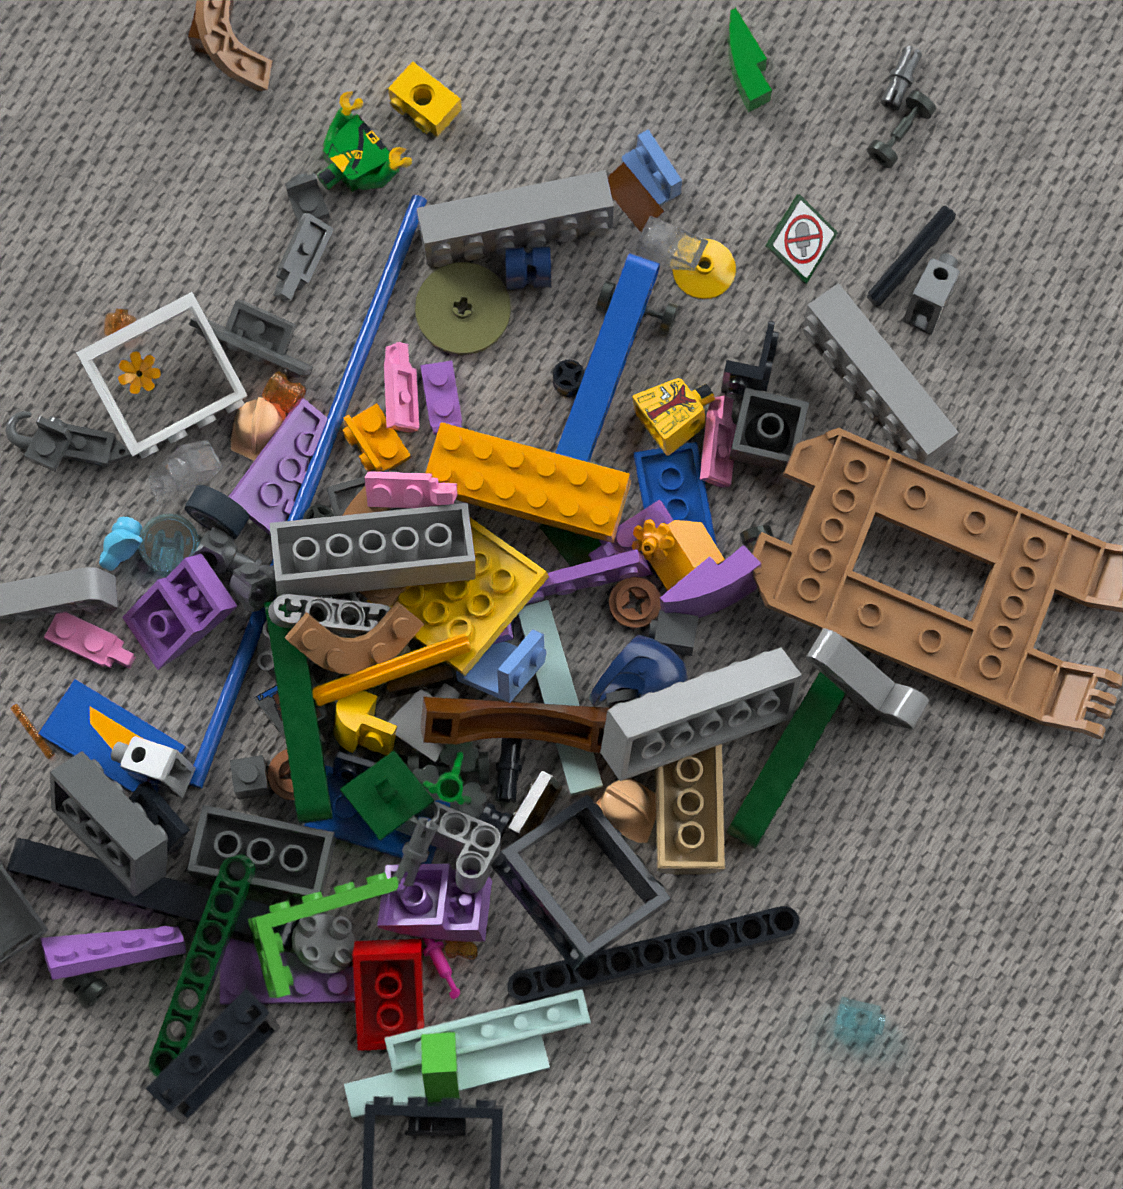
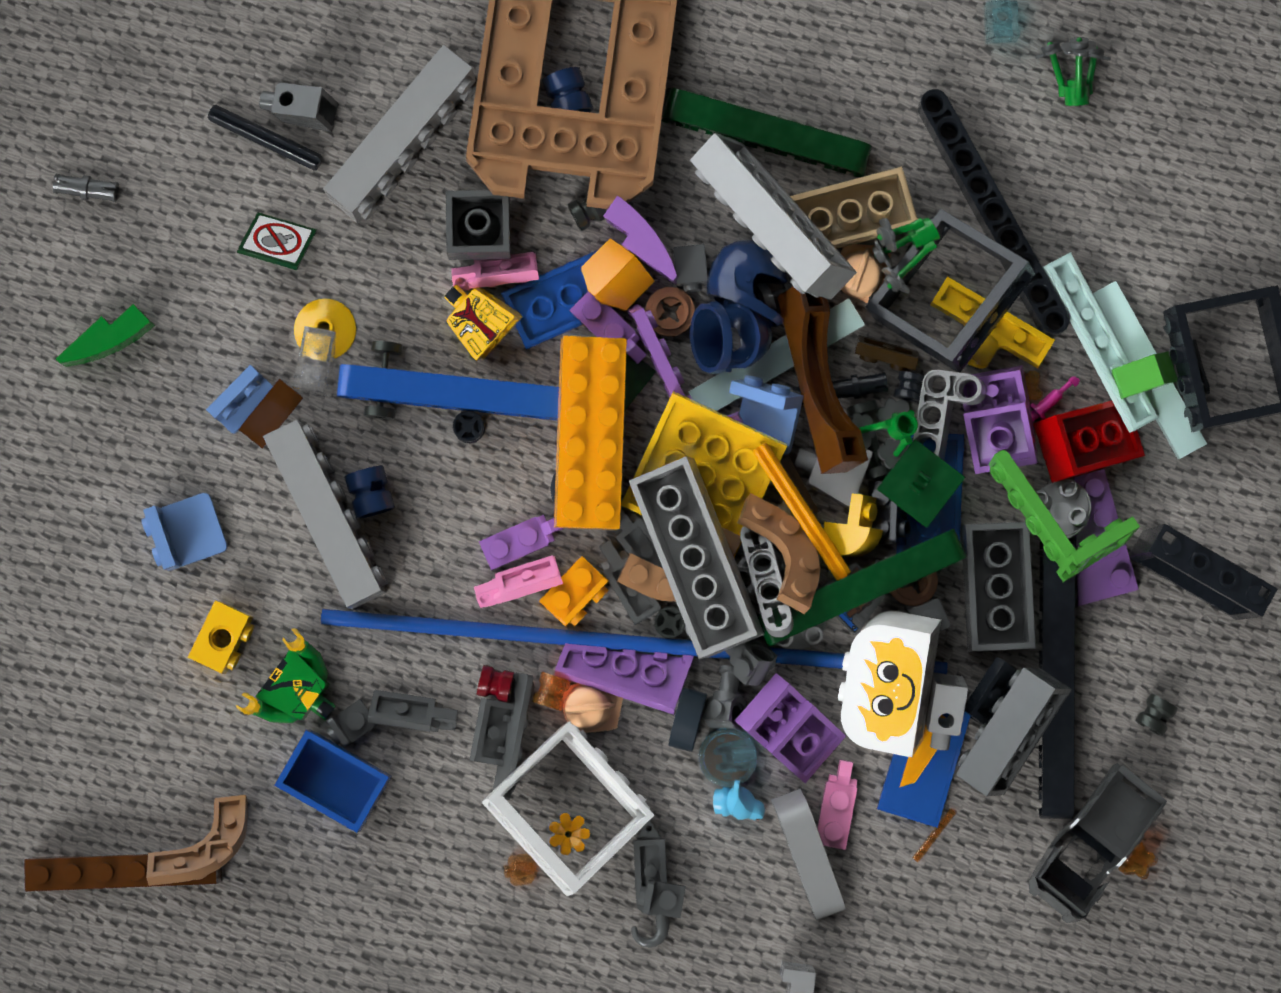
camera: 105 degrees left, 10 degrees up
medium lavender wing [40,926,186,980] -> none
clear slope [145,440,223,507] -> none
dark green beam [148,854,255,1077] -> none
bright pink hinge [365,472,458,508] -> none
dark grey pin [393,818,438,886] -> none
olive piece [415,262,511,355] -> none
light orange plant [632,519,675,560] -> none
black bracket [721,320,780,401] -> none
light grey beam [806,628,929,730] -> none
pearl dark grey wheel [867,90,936,168] -> none
none -> medium blue bracket [141,493,228,571]
none -> blue piece [274,729,392,833]
none -> dark red wheel [476,665,515,702]
none -> dark blue wheel [542,67,594,113]
none -> dark blue piece [690,300,773,374]
none -> white brick [838,611,941,757]
none -> plant [872,217,940,294]
none -> yellow plate [930,276,1055,369]
none -> green plant [1035,37,1111,106]

